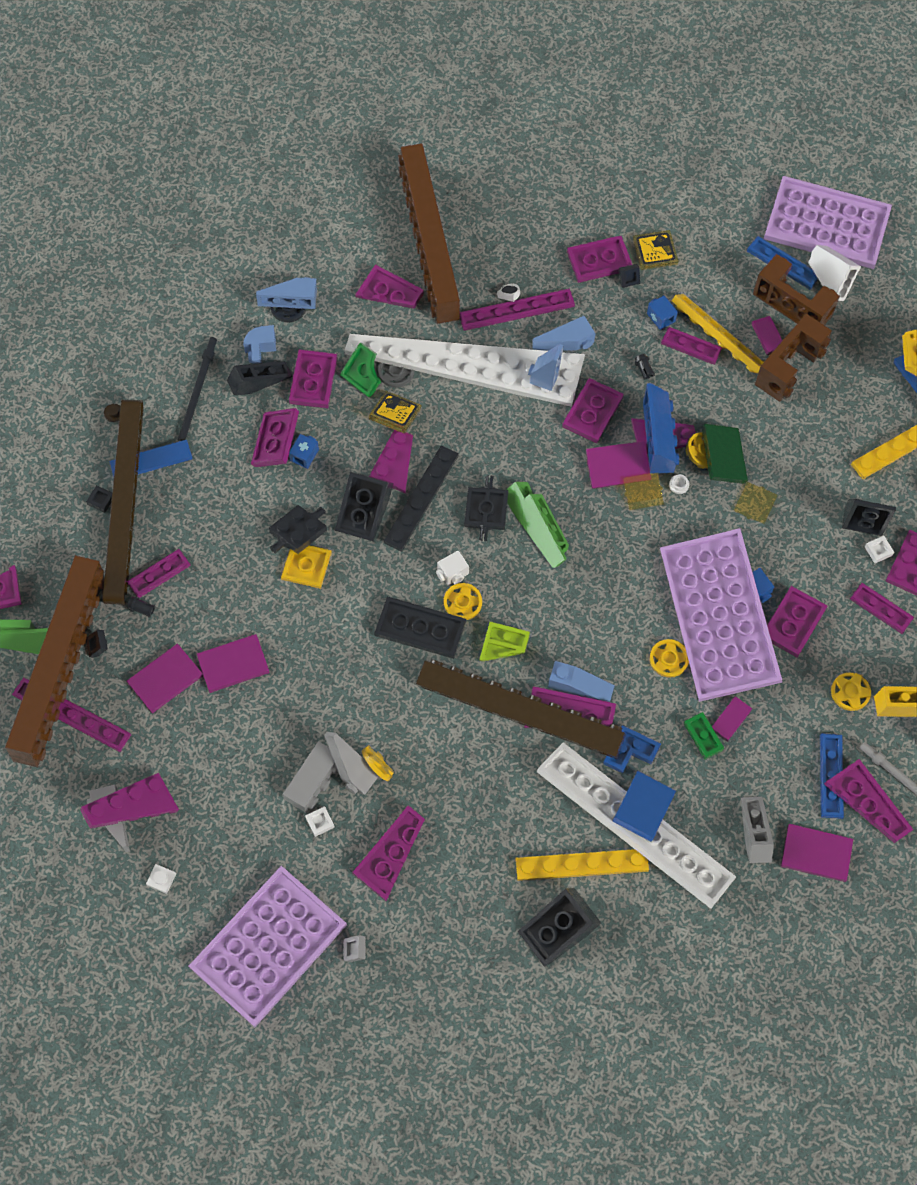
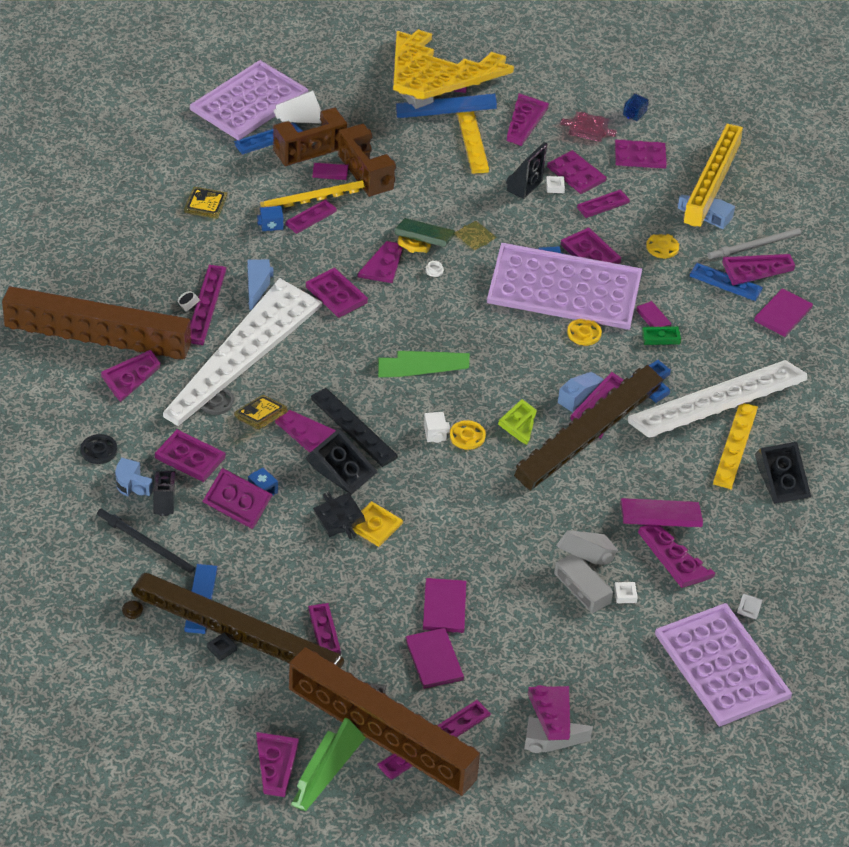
camera: 70 degrees left, 20 degrees down
black pin [127,596,156,618] -> none
white plate [146,864,176,894] -> none
medium blue slope [256,277,317,309] -> none
green tile [340,342,381,397] -> none
yellow wheel [362,745,394,781] -> none
black plate [374,596,466,659] -> none
black plate [464,475,509,541] -> none
medium blue slope [528,344,564,391] -> none
magenta plate [567,235,632,283] -> none
magenta tile [585,441,651,489] -> none
blue tile [613,771,676,842] -> none
black plate [619,264,640,288] -> none
clear yellow piece [623,473,664,510] -> none
black pin [635,354,655,380] -> none
blue slope [643,383,679,474] -> none
light grey slope [741,797,774,863] -> none
none -> magenta tile [620,498,703,527]

